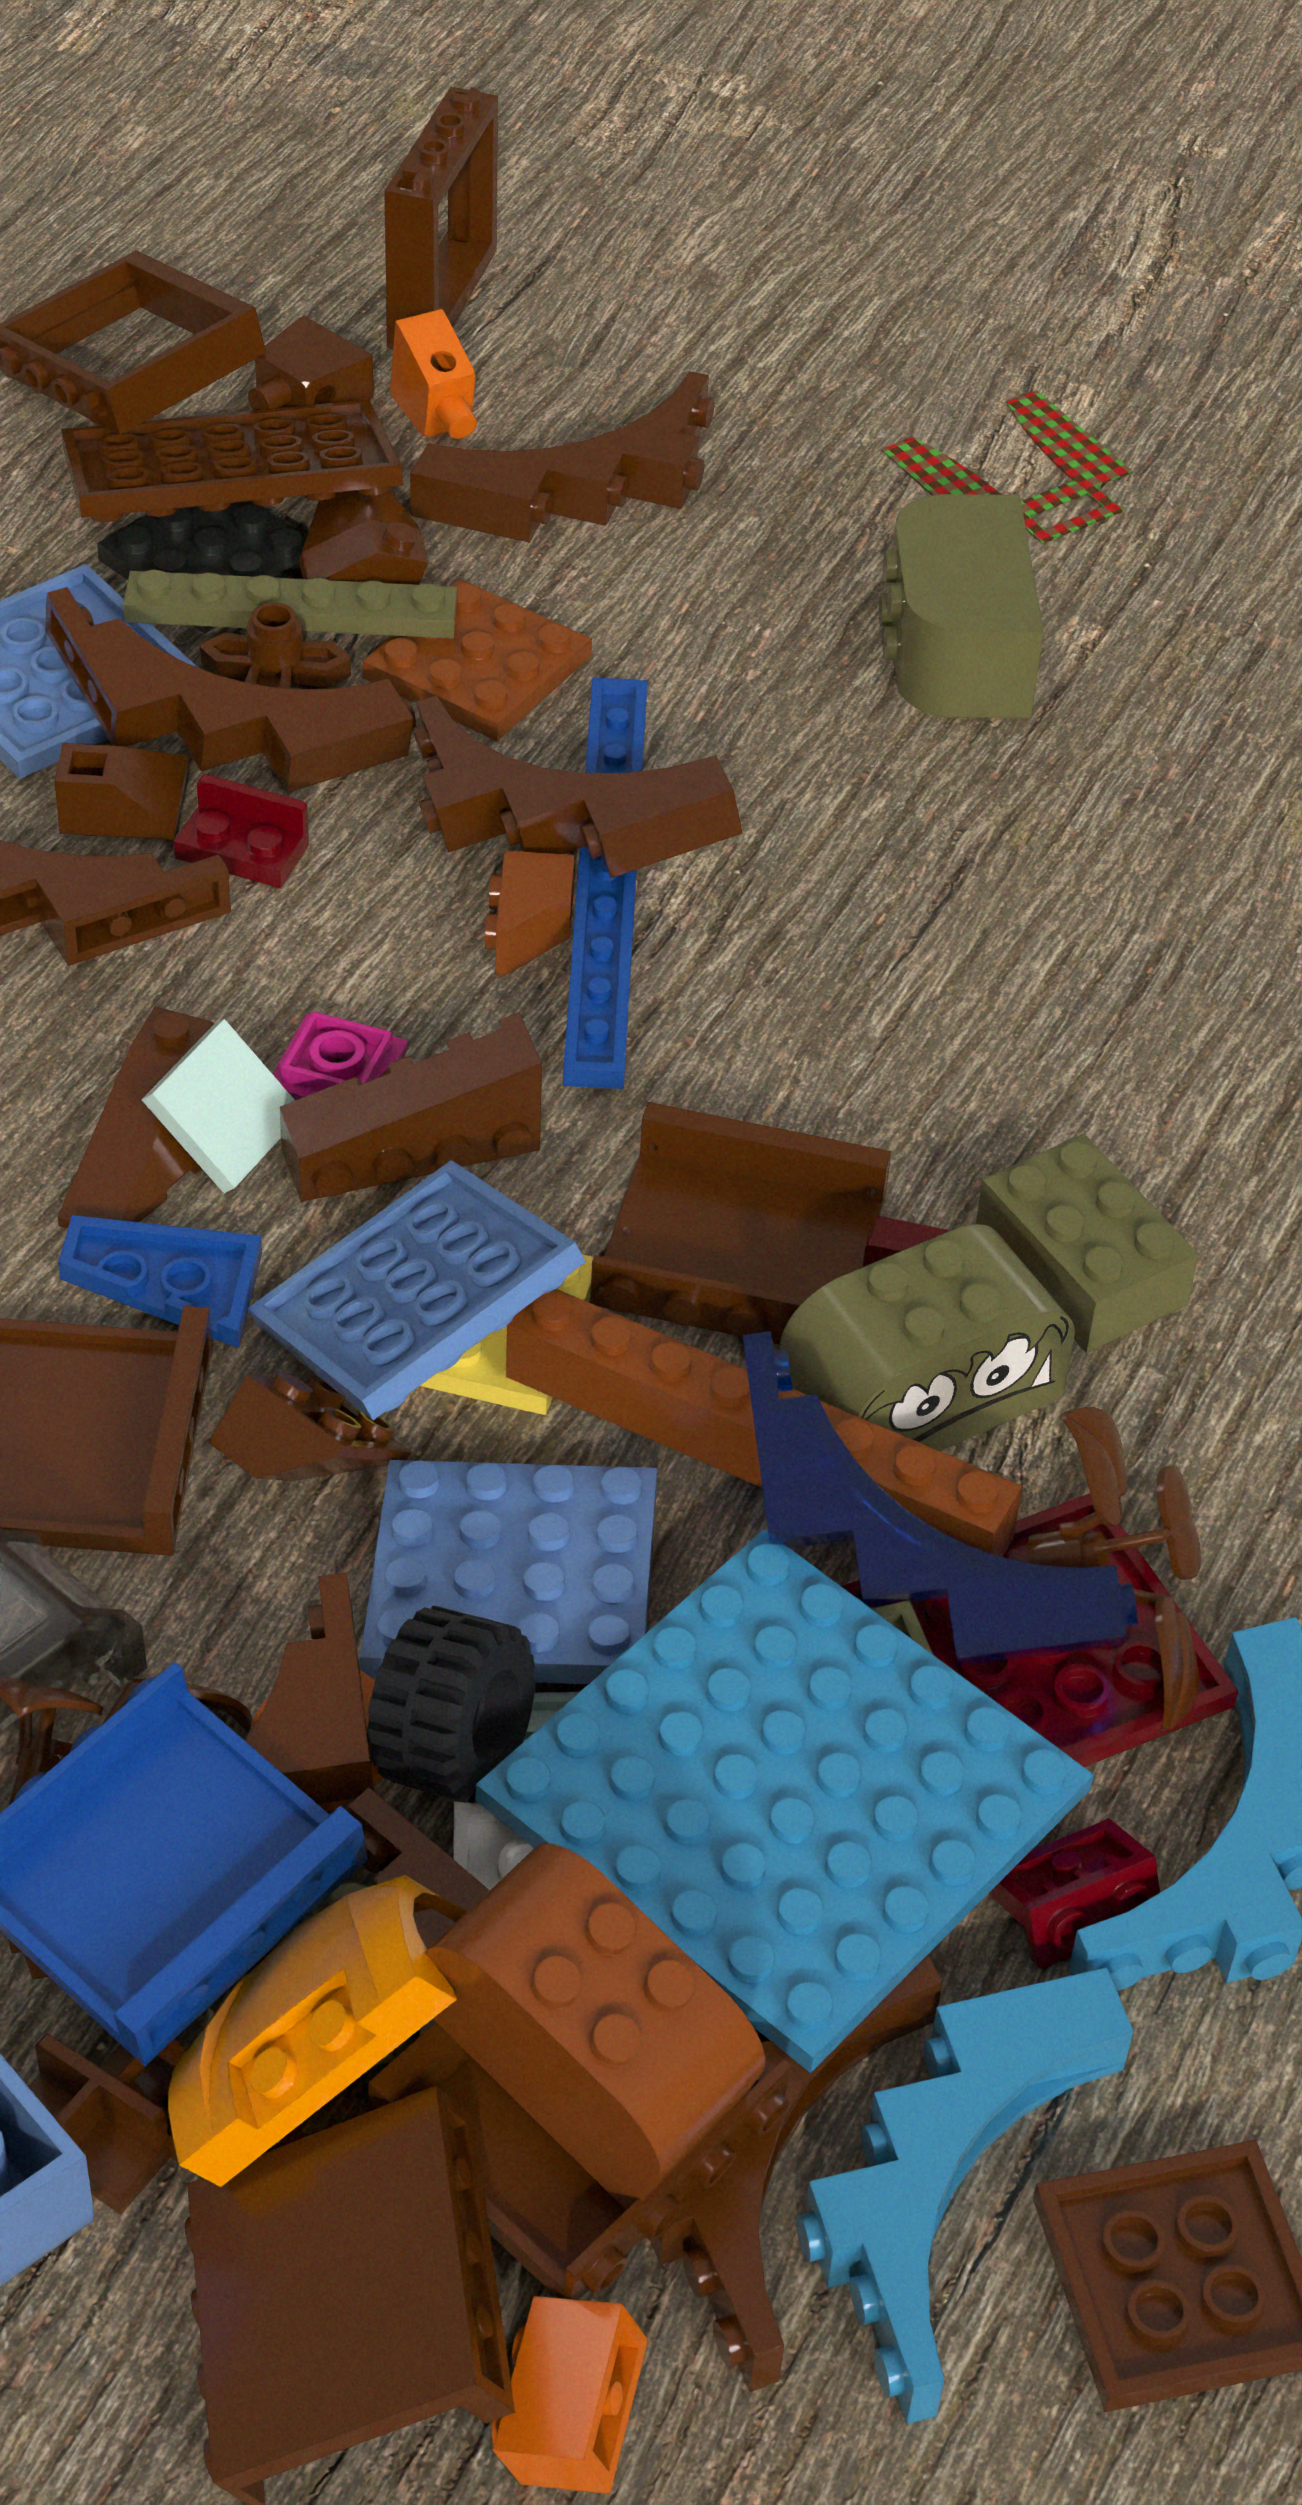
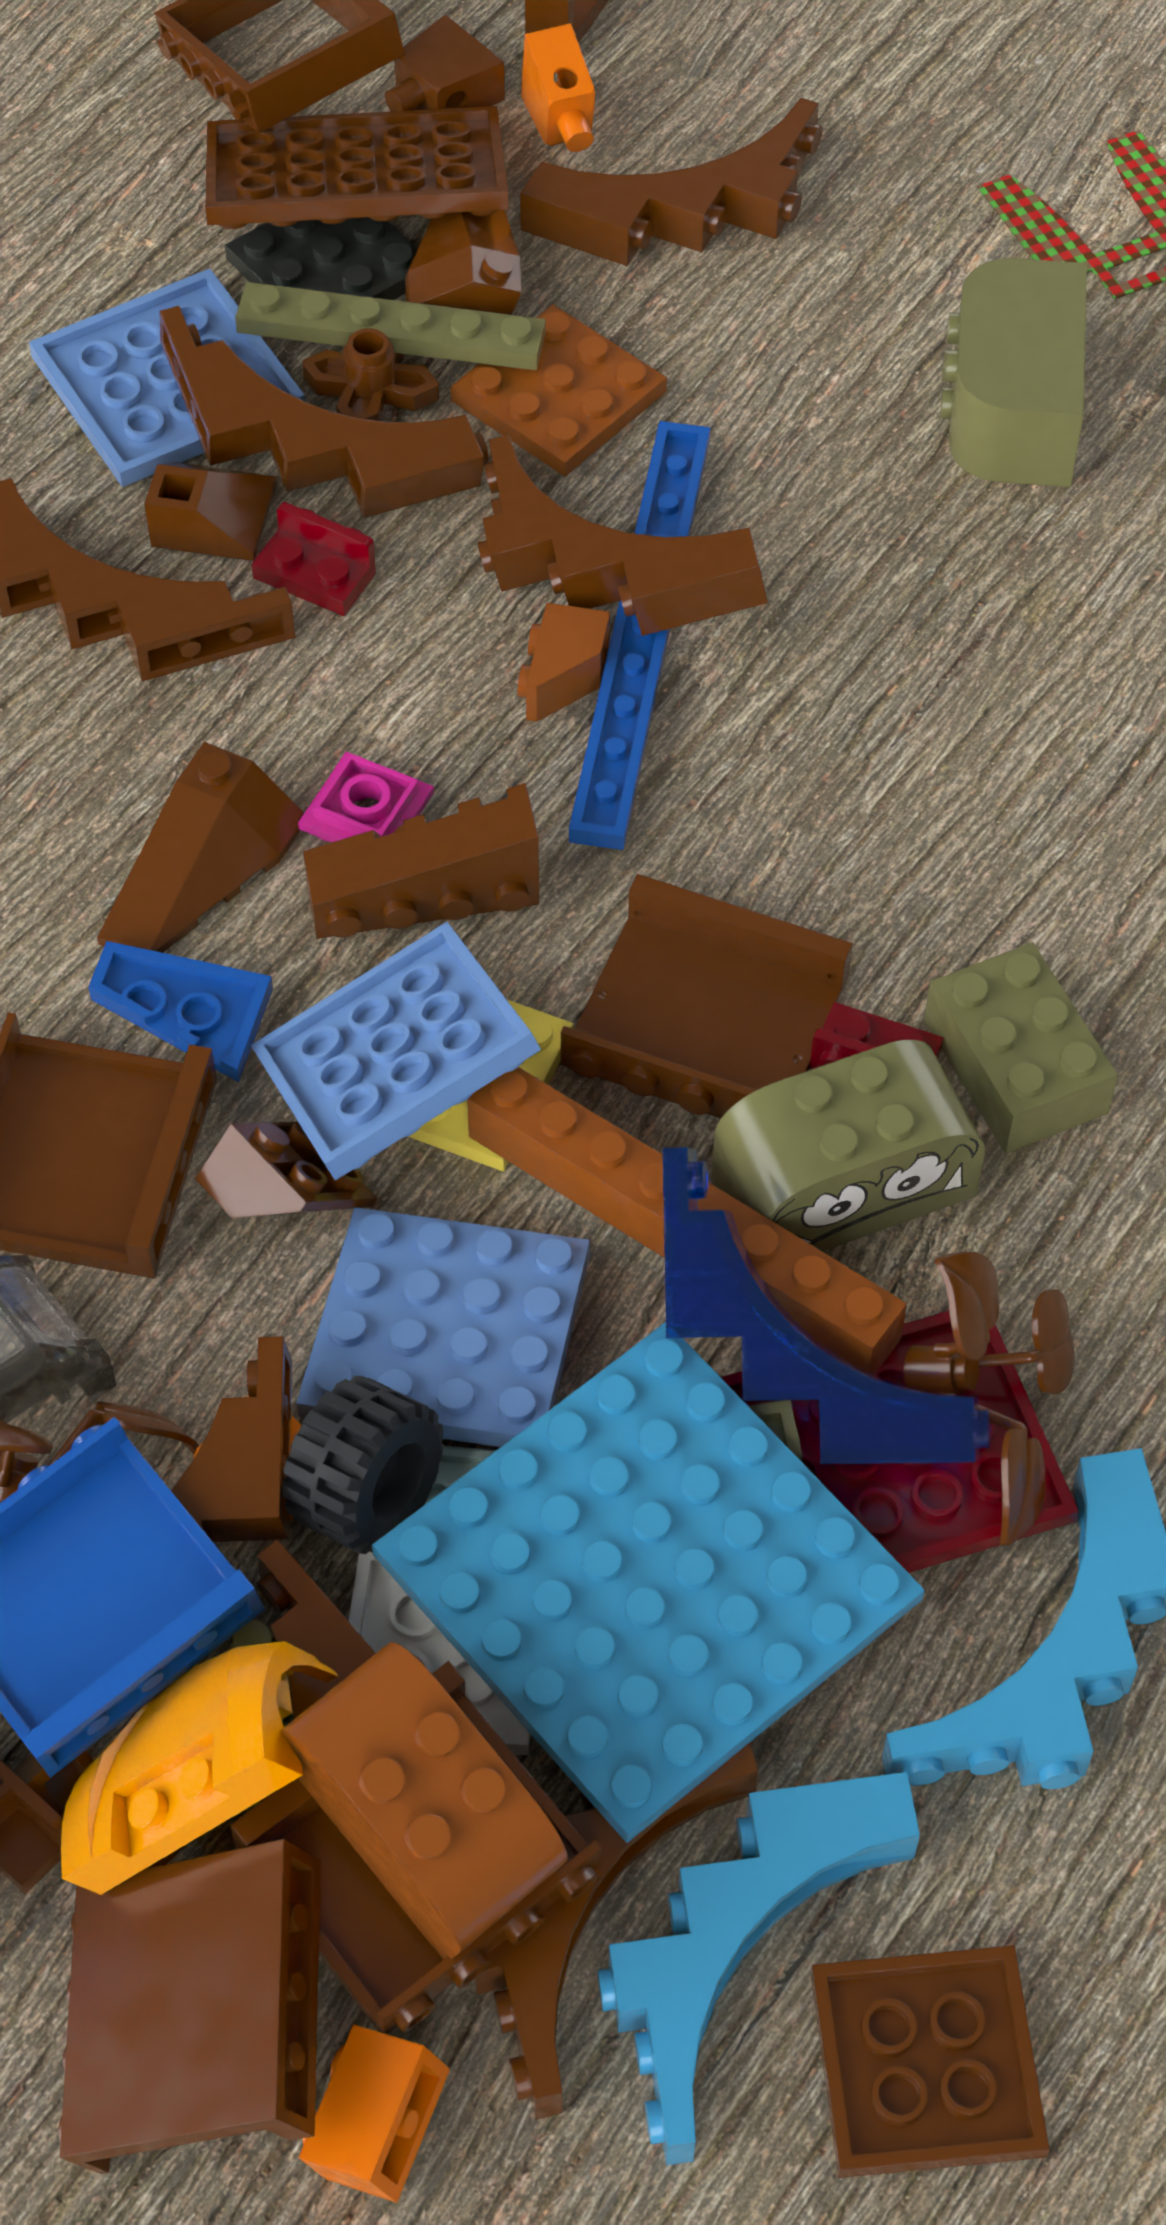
camera: 10 degrees right, 10 degrees up
light aqua tile [142,1019,295,1193] -> none
dark red bracket [989,1818,1160,1969] -> none

